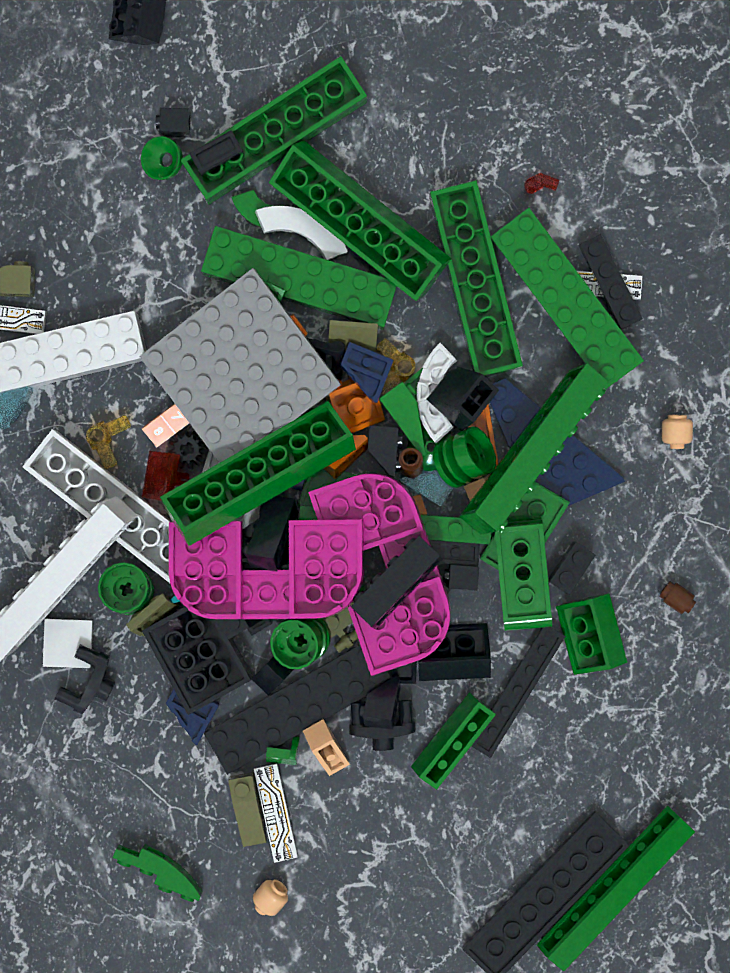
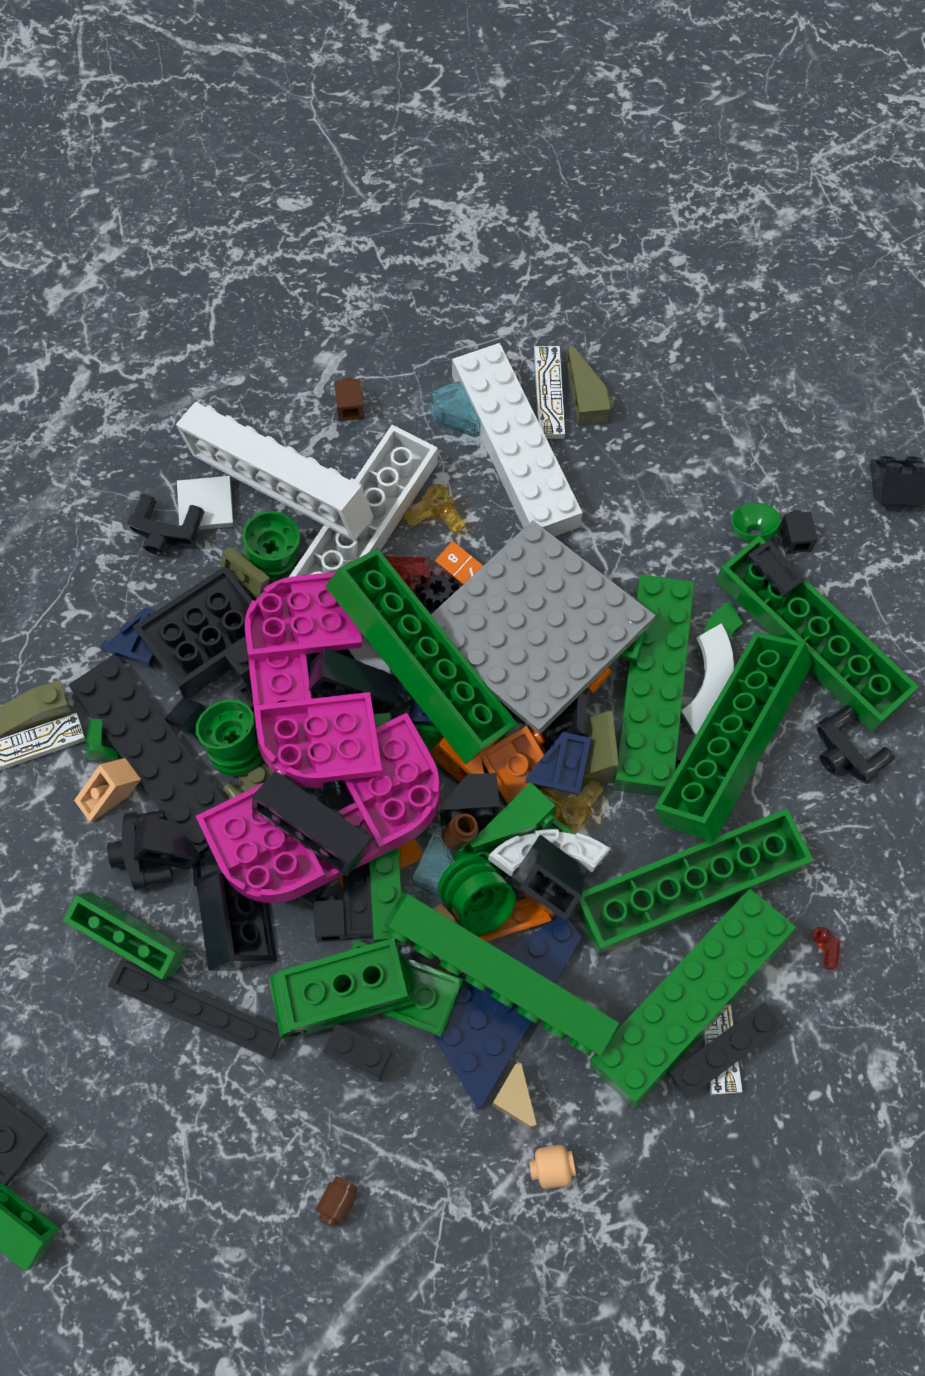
camera: 80 degrees right, 20 degrees down
green slope [556,593,627,675] -> none
none -> tan slope [492,1063,537,1129]
none -> black connector [816,705,895,784]

